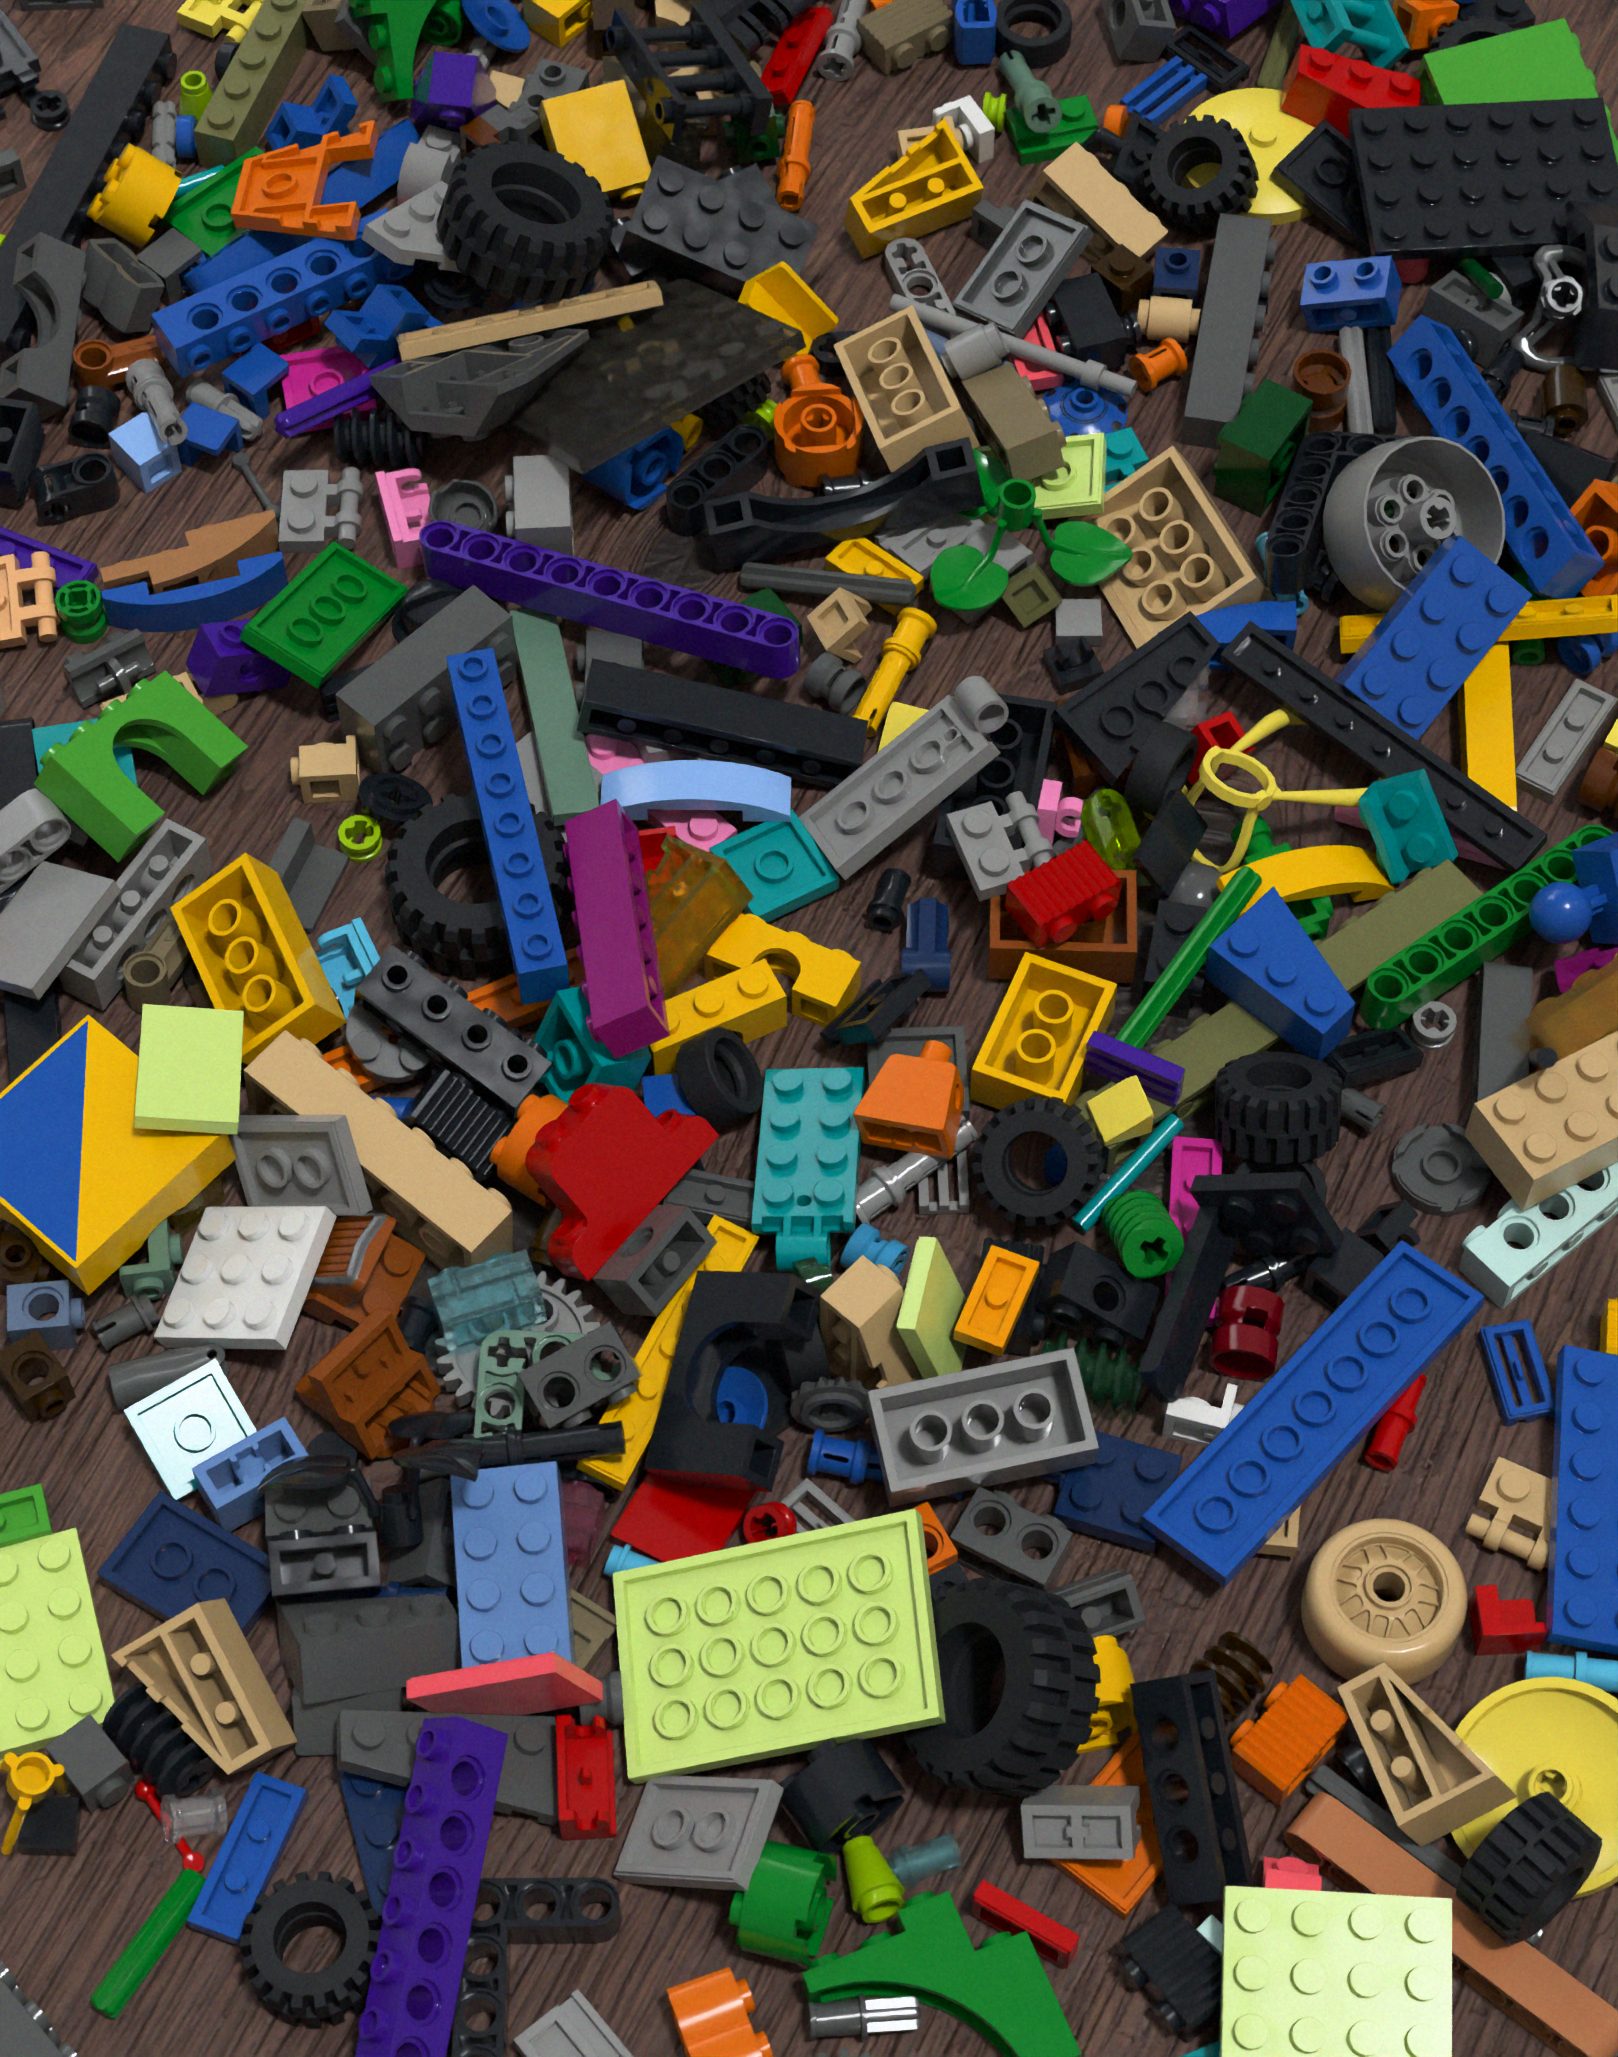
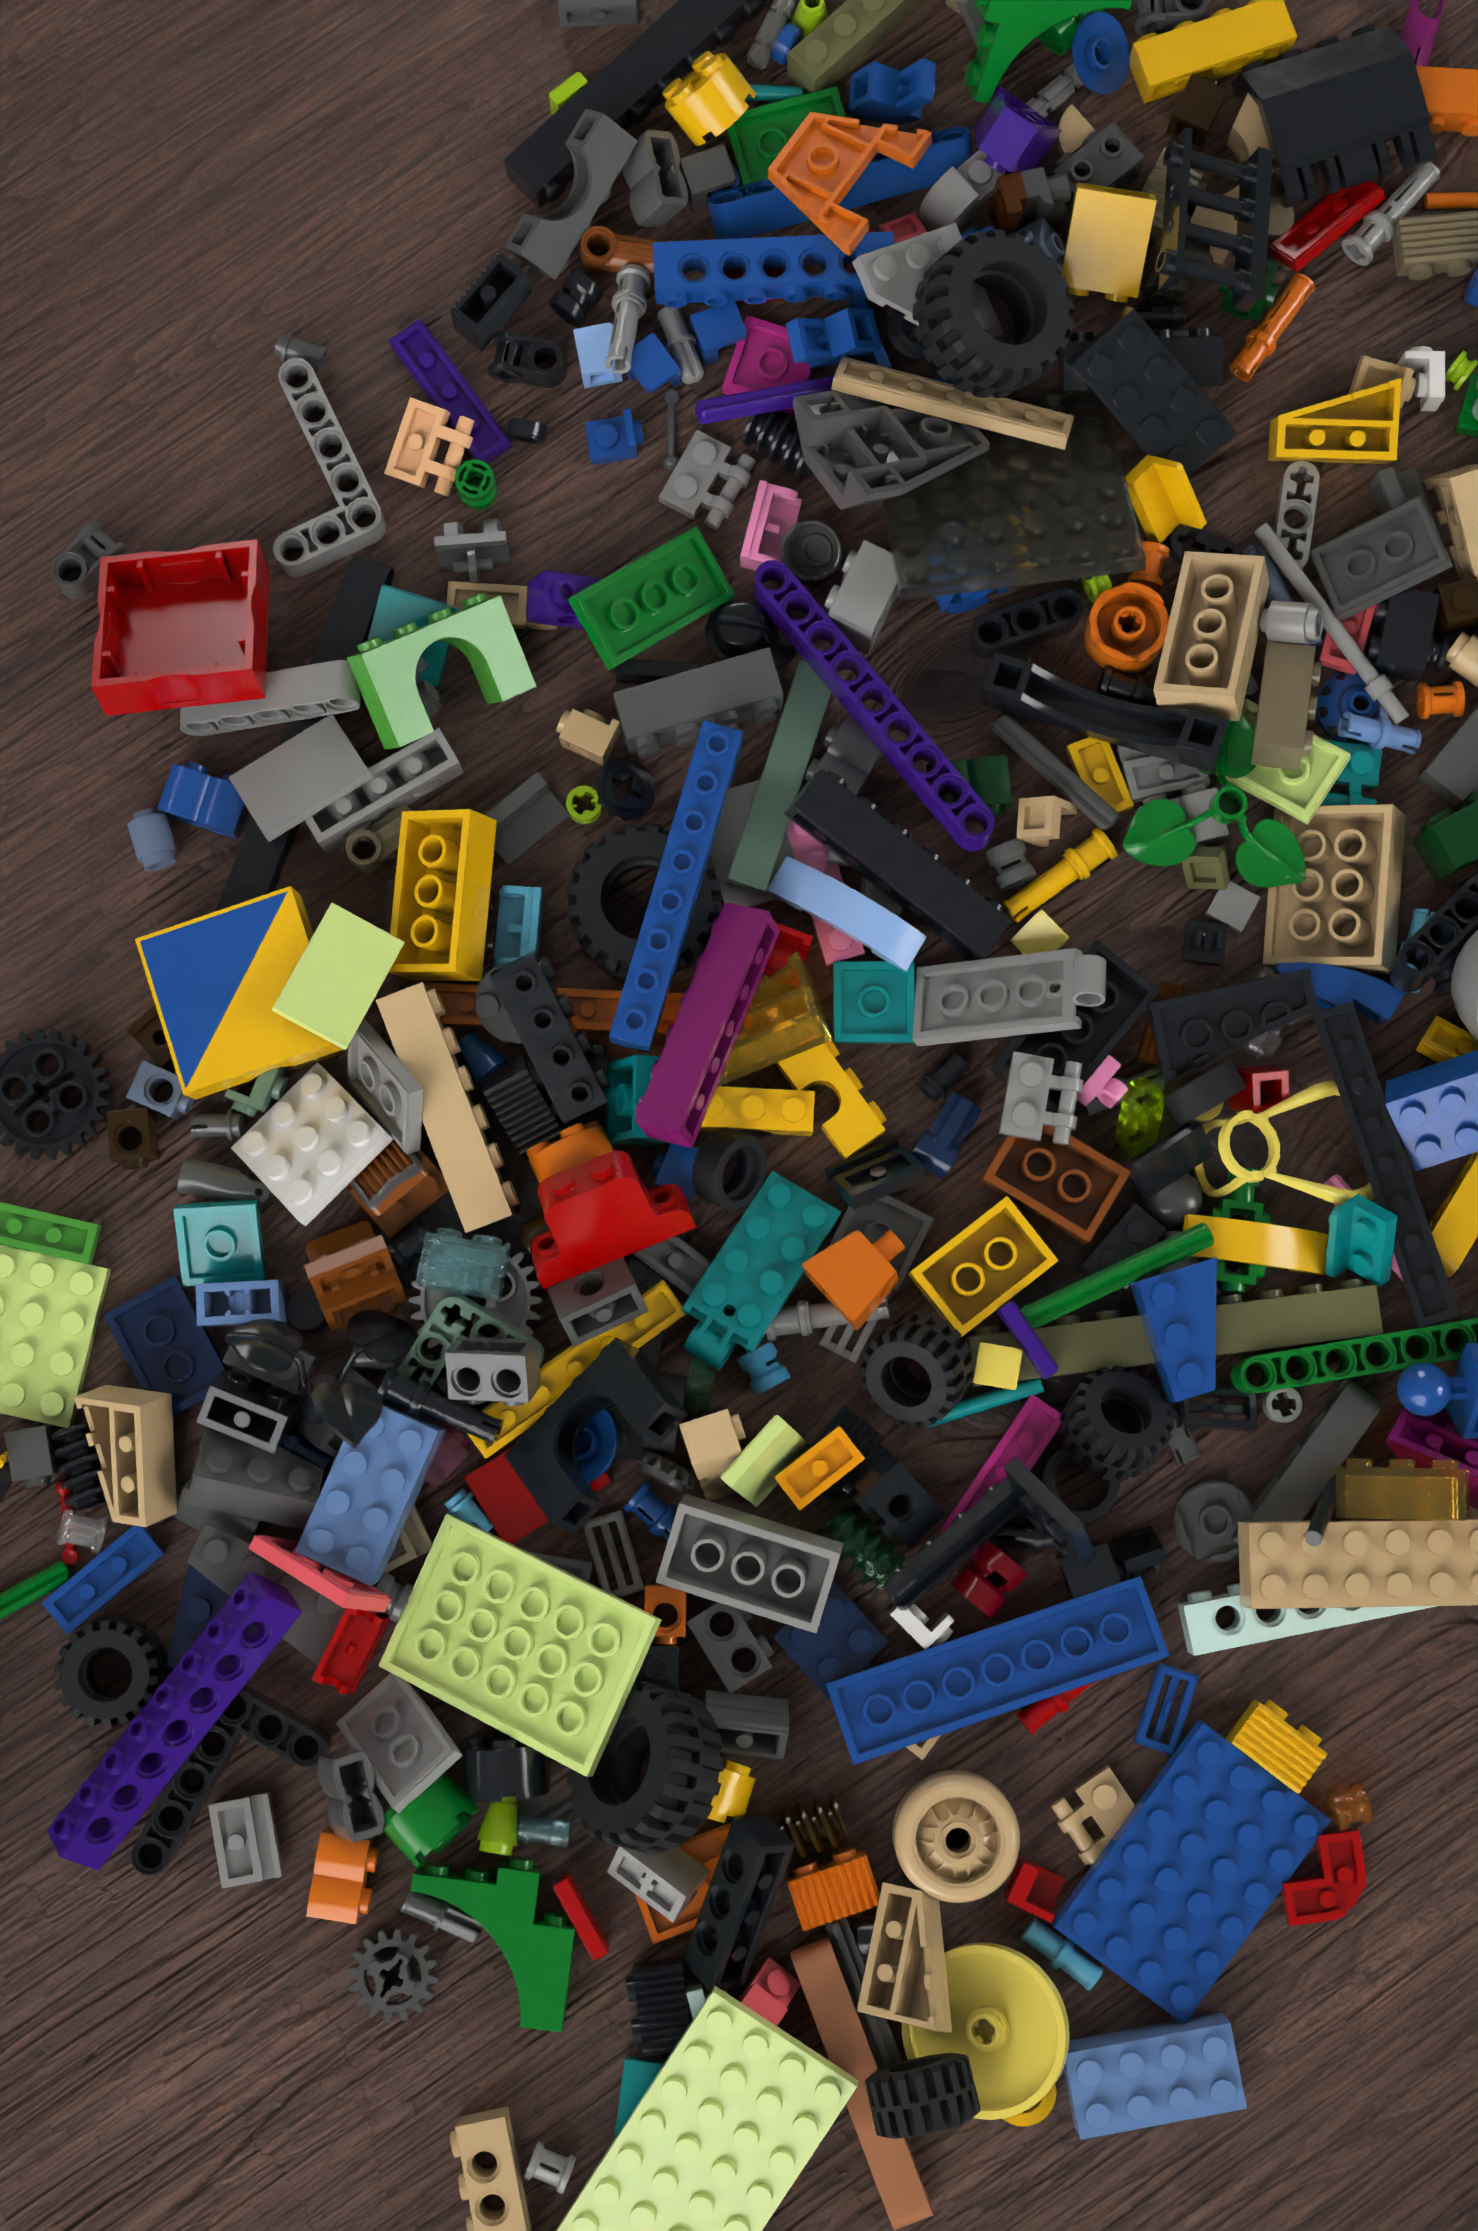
camera: 30 degrees right, 25 degrees up
medium nougat slope [99,509,279,595] -> none
blue slope [101,551,288,632] -> none
red bush [743,1501,797,1544] -> none
red brick [1005,840,1121,948] -> none
green piece [1102,1190,1184,1278] -> none
none -> dark grey brick [317,1747,384,1843]
none -> black tile [506,418,548,444]
none -> blue bracket [584,408,644,465]
none -> medium blue pin [1338,711,1422,754]

